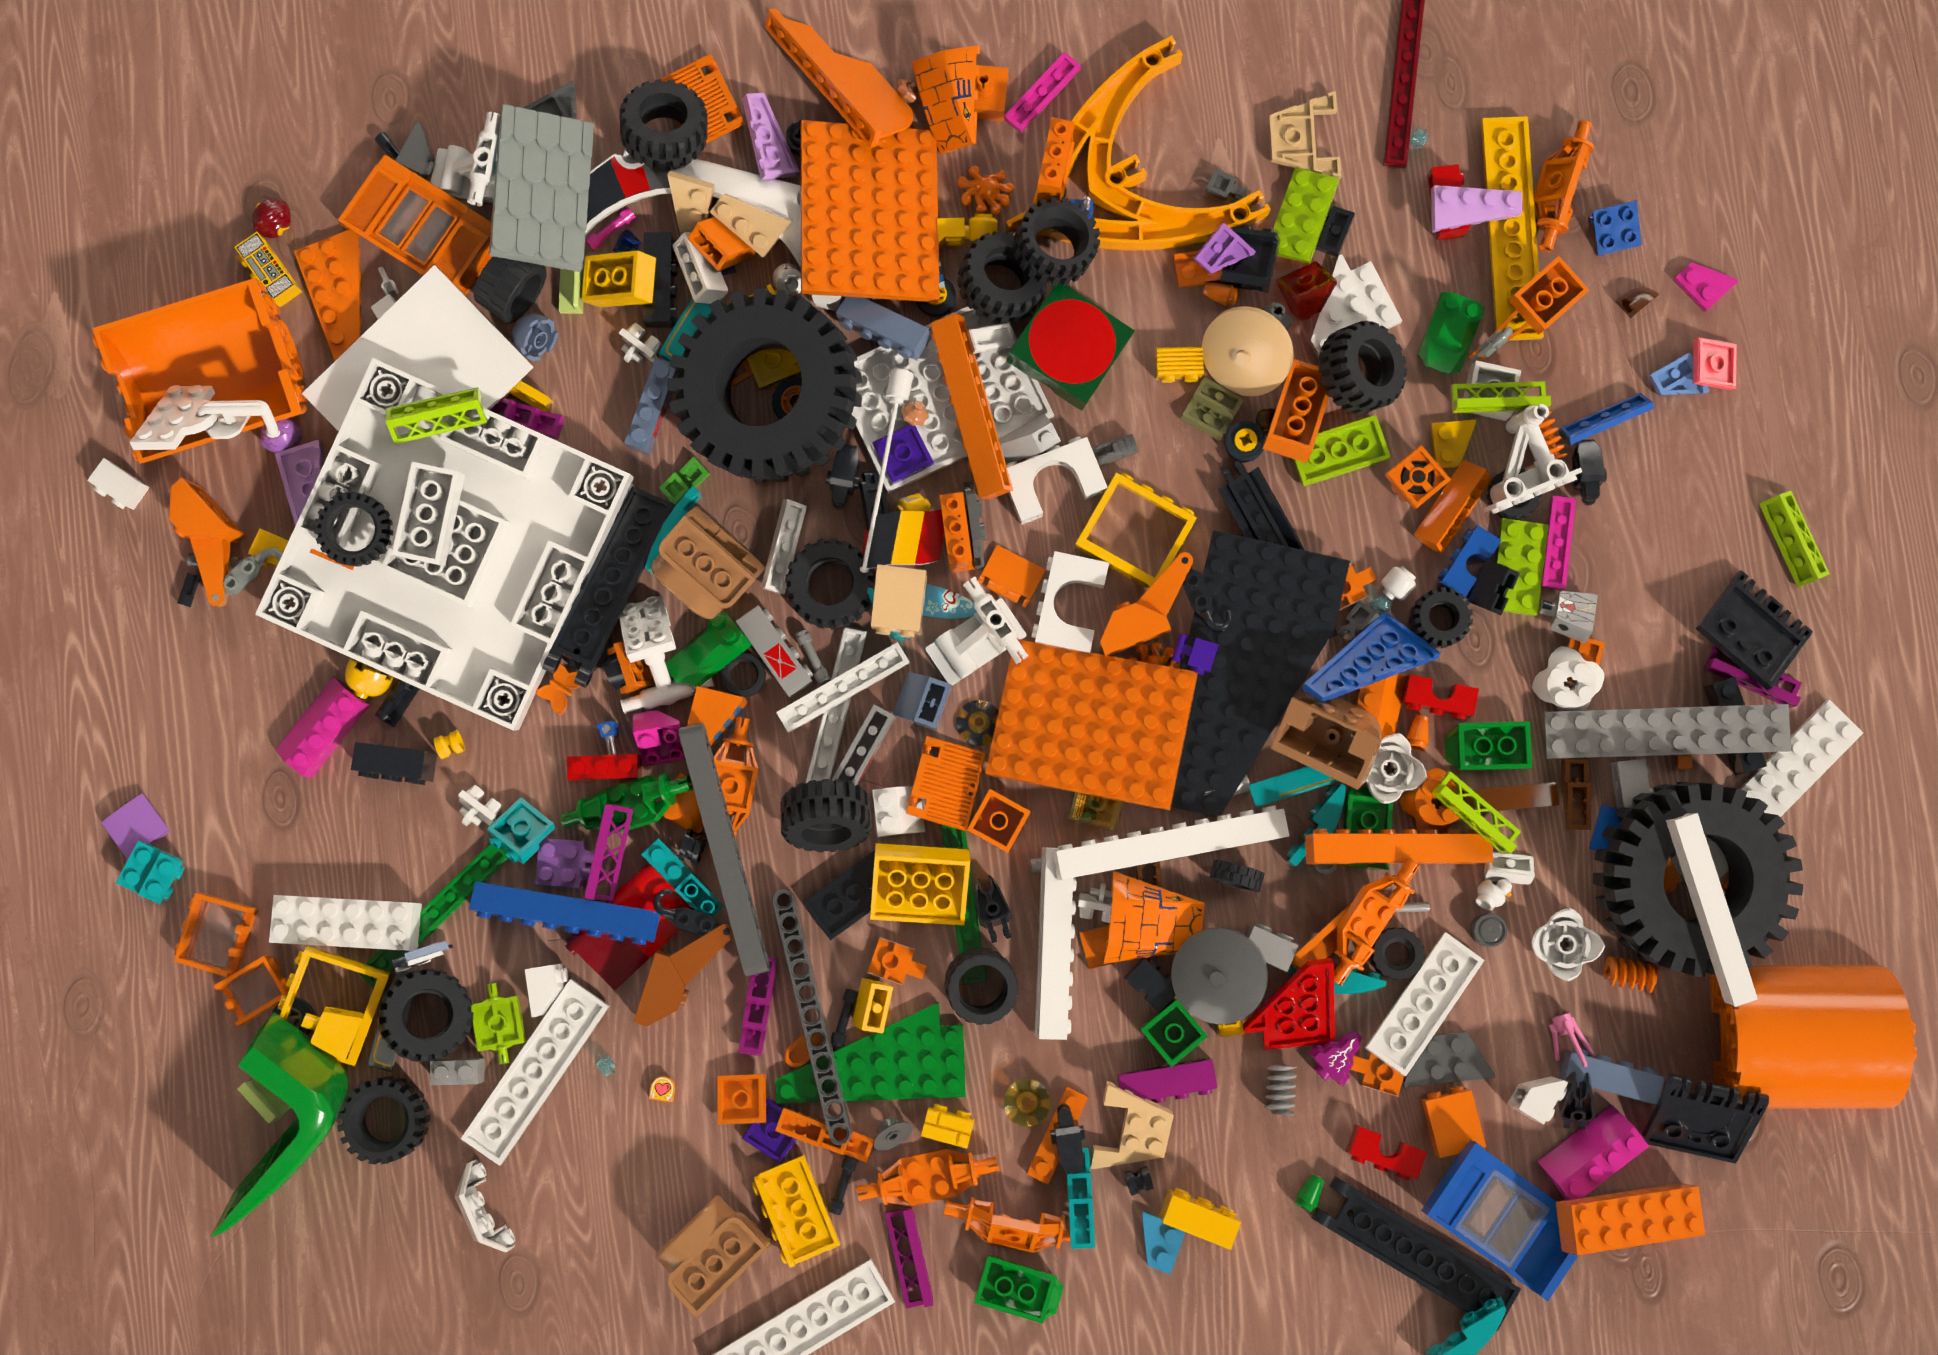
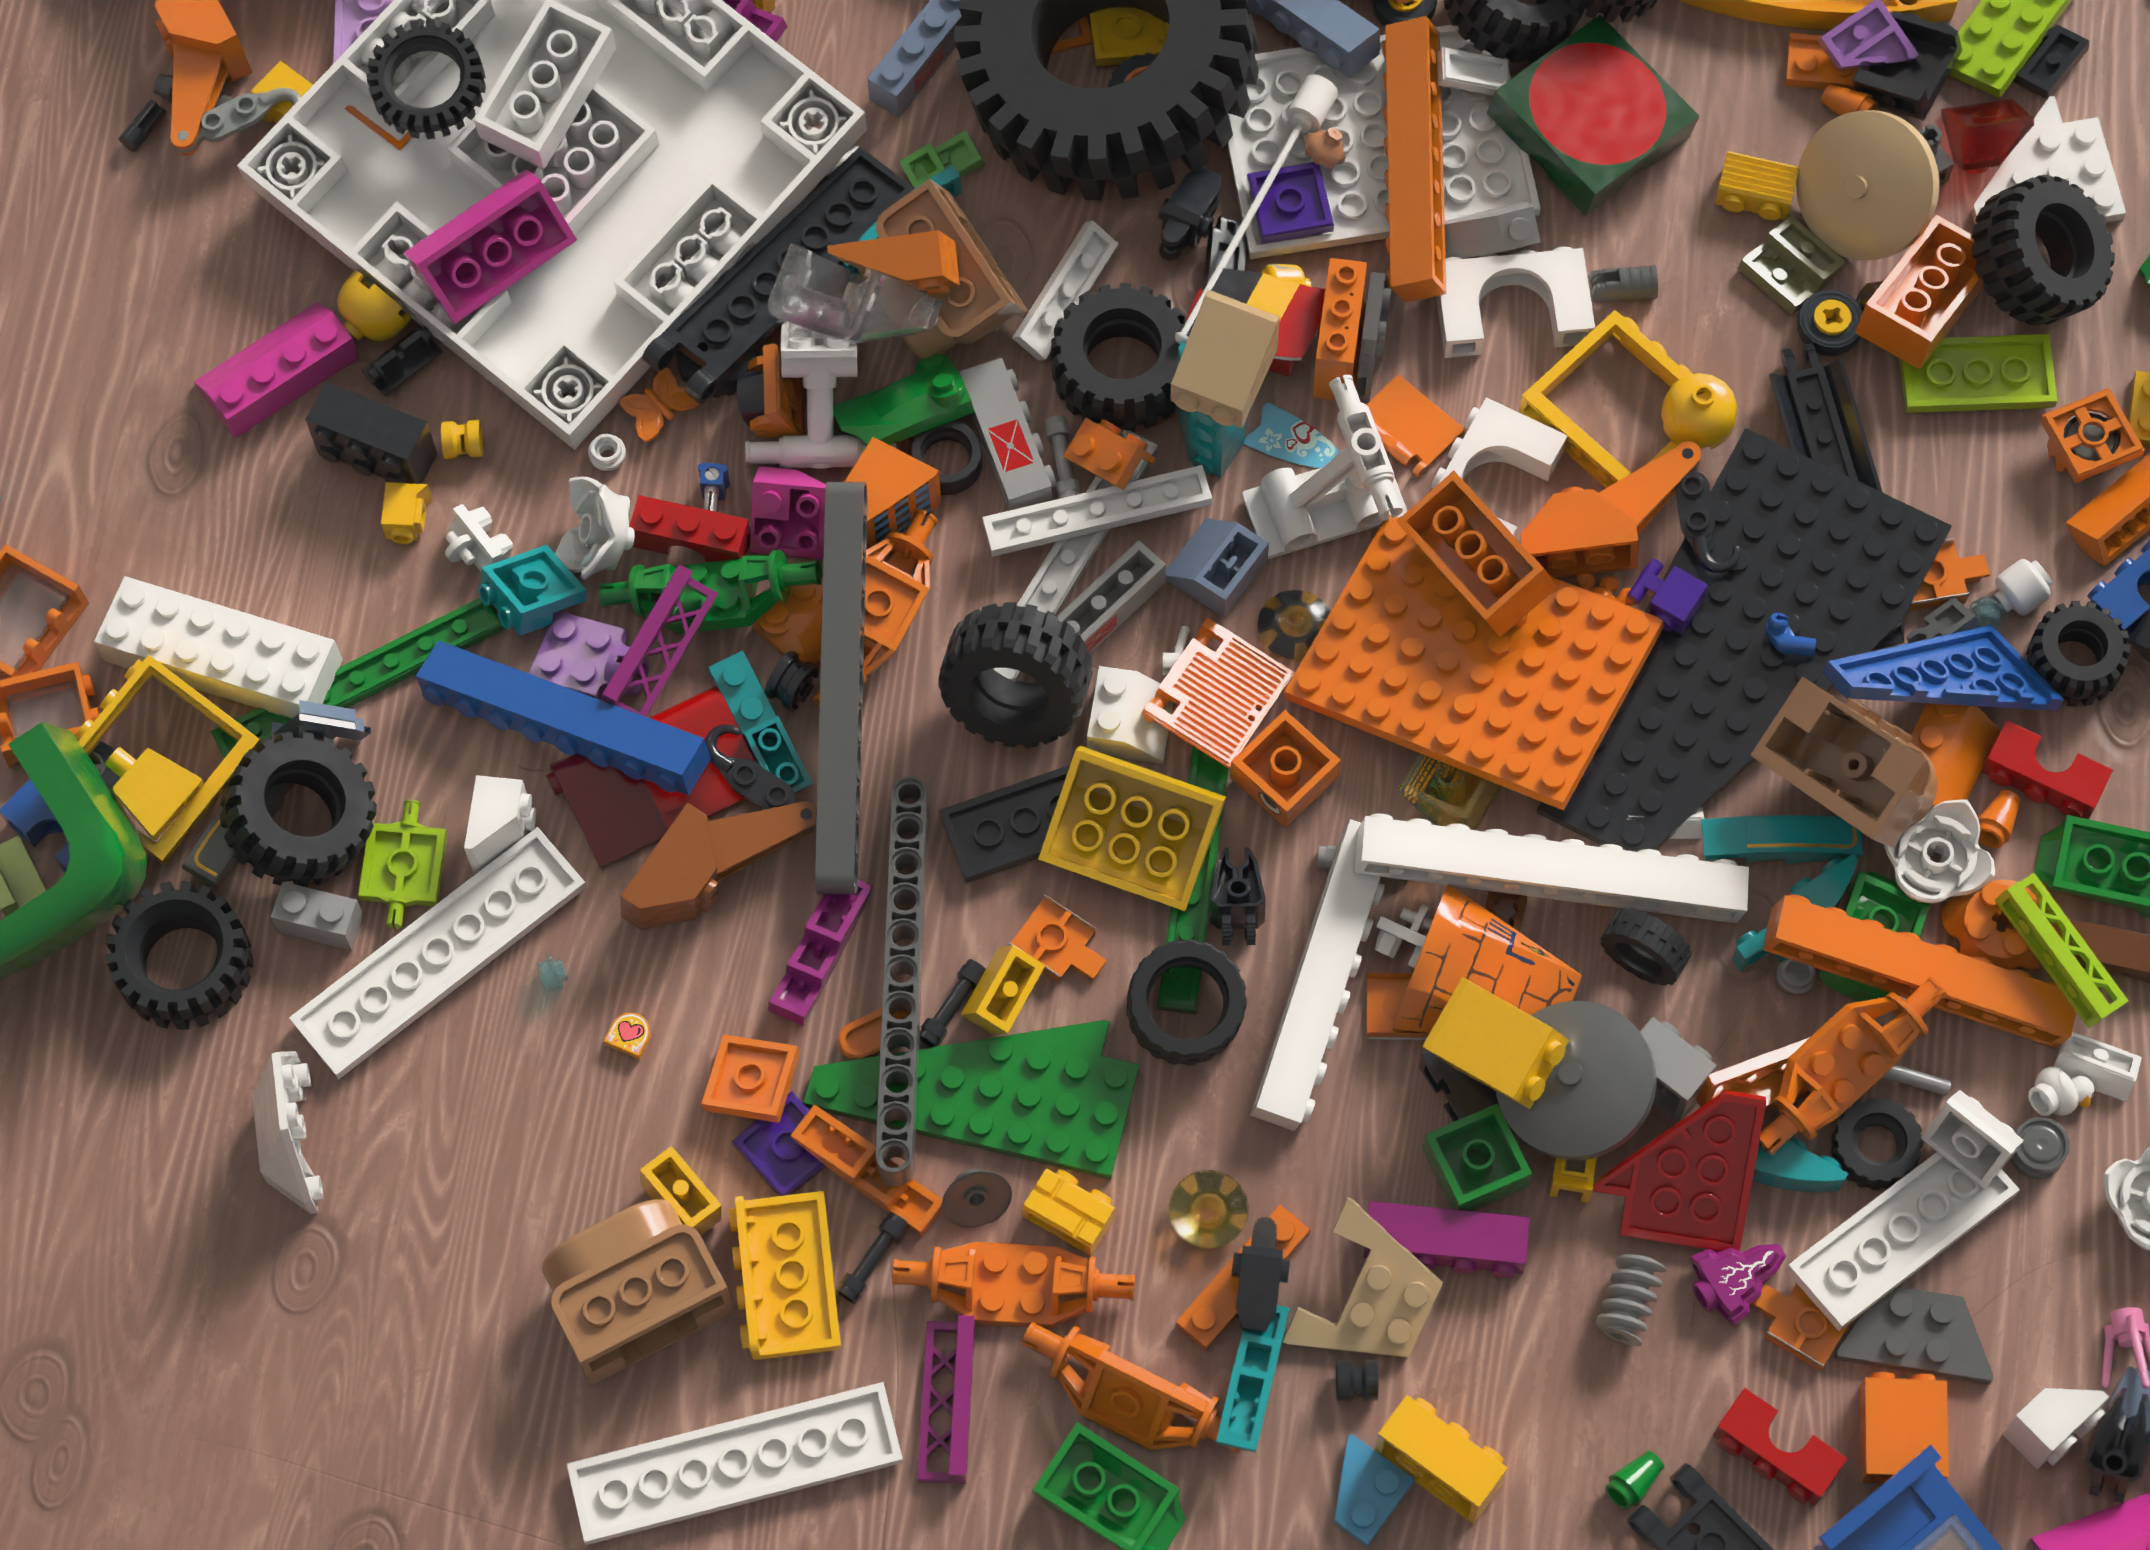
camera: 15 degrees right, 15 degrees down
none -> yellow window [381,482,433,544]
none -> dark pink slope [404,169,577,324]
none -> white brick [555,477,635,580]
none -> white plate [588,434,626,471]
none -> yellow brick [640,1146,722,1236]
none -> clear windscreen [768,243,944,344]
none -> orange slope [827,230,960,296]
none -> orange bracket [1063,418,1156,490]
none -> white hand [1163,626,1190,675]
none -> orange brick [1396,470,1558,638]
none -> yellow slope [1422,977,1570,1109]
none -> yellow cylinder [1661,373,1737,449]
none -> blue arm [1765,613,1816,658]
none -> white slope [1921,1090,2024,1189]

